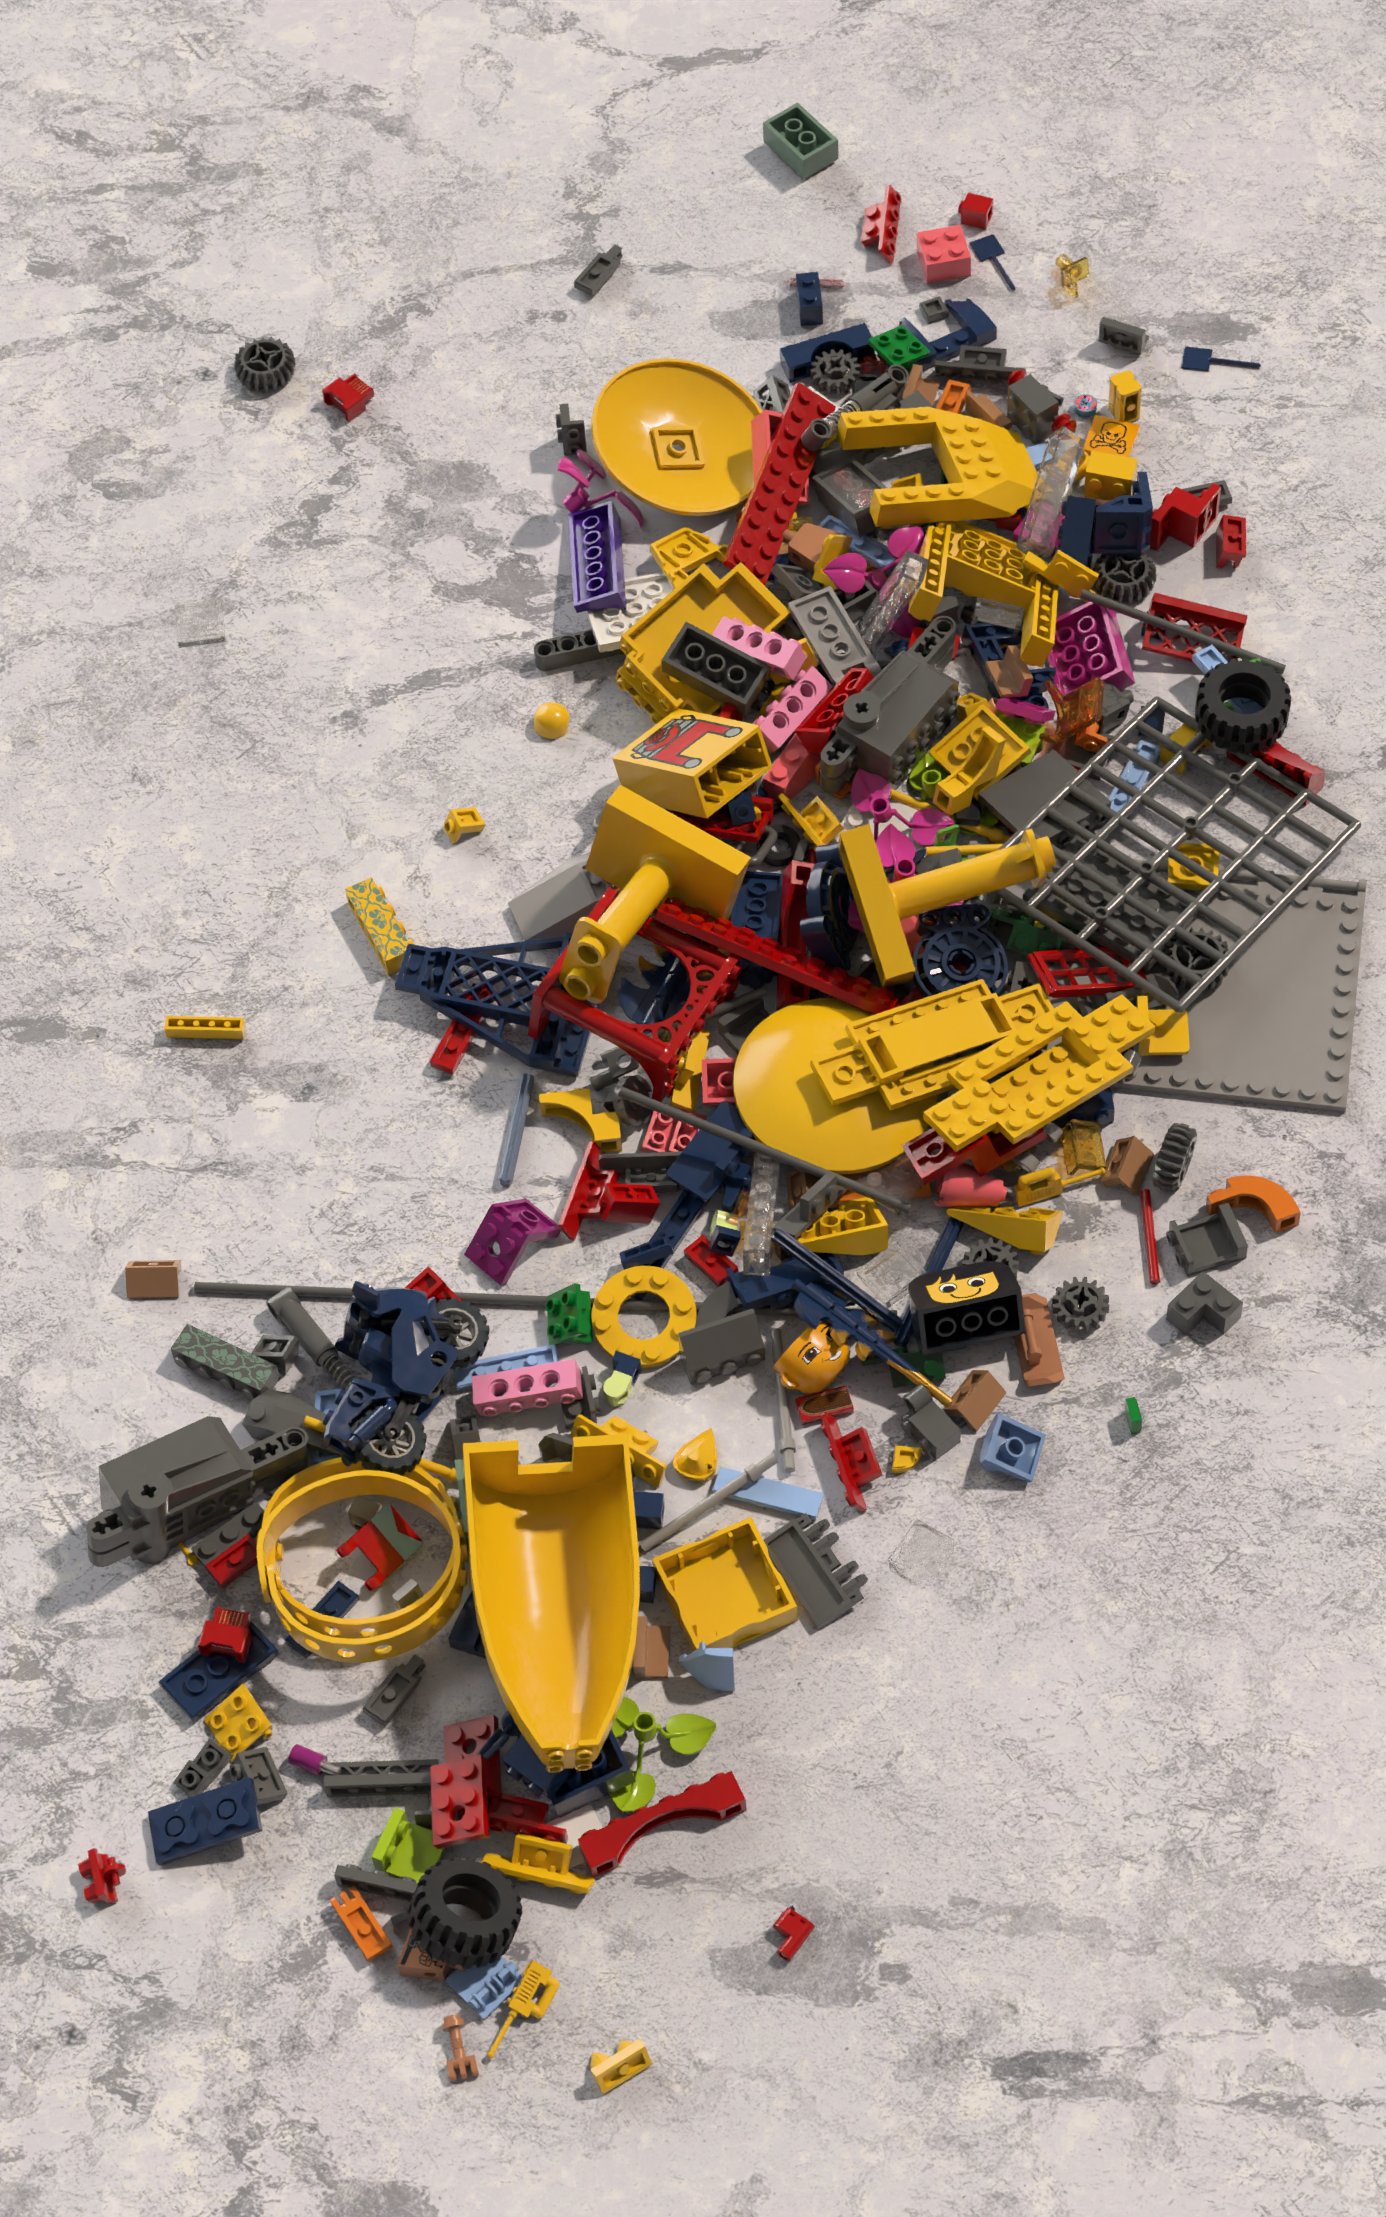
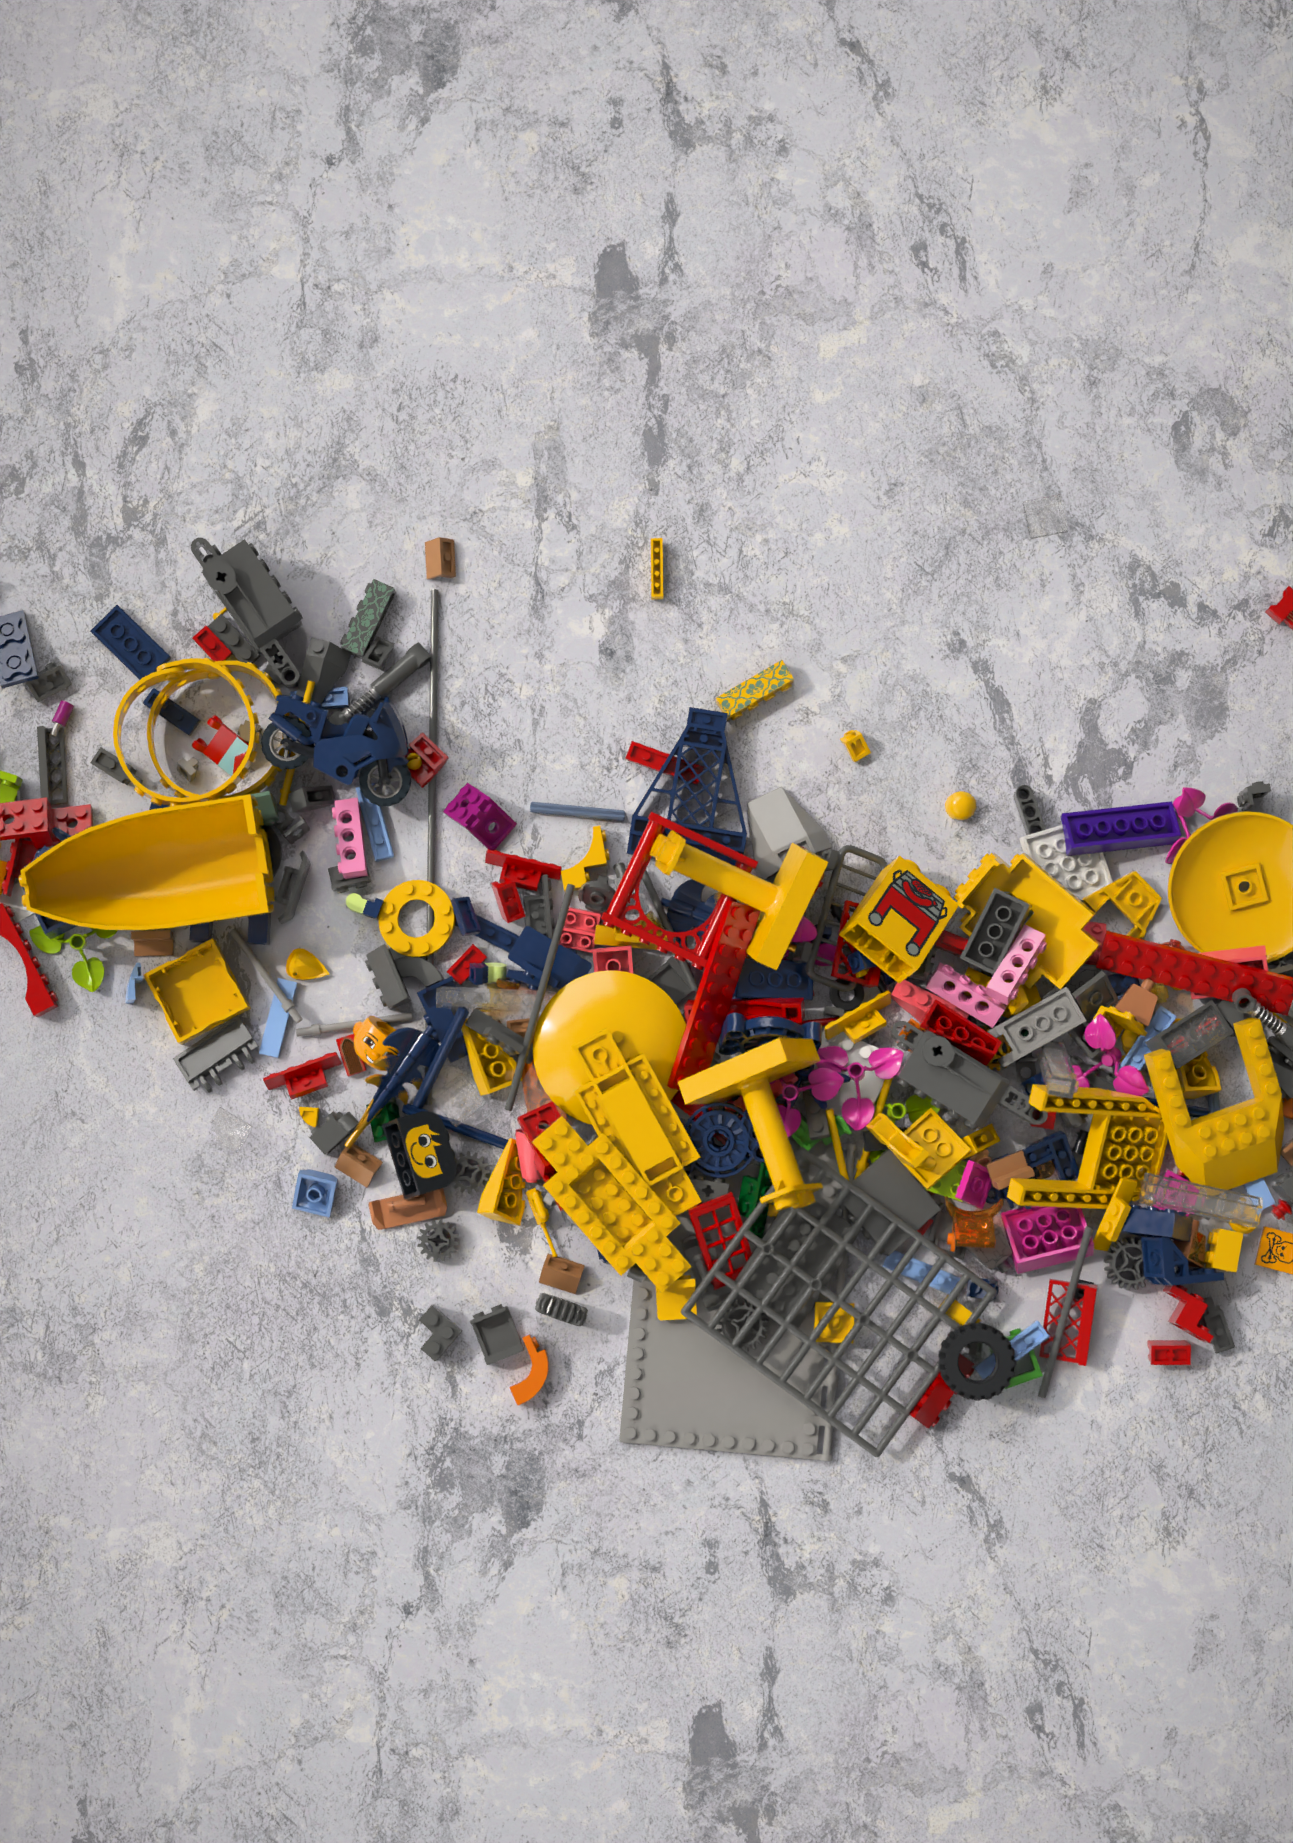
camera: 85 degrees right, 25 degrees up
dark grey slope [173,1738,233,1797] -> none
red piece [198,1606,252,1663] -> none
yellow hinge [204,1684,273,1762] -> none
green bracket [546,1283,593,1346] -> none
yellow bracket [570,1414,667,1487] -> none
clear hinge [970,597,1024,636] -> none
clear yellow bracket [1059,1119,1107,1176] -> none
green tile [1125,1397,1142,1434] -> none
red bar [1140,1189,1160,1285] -> none

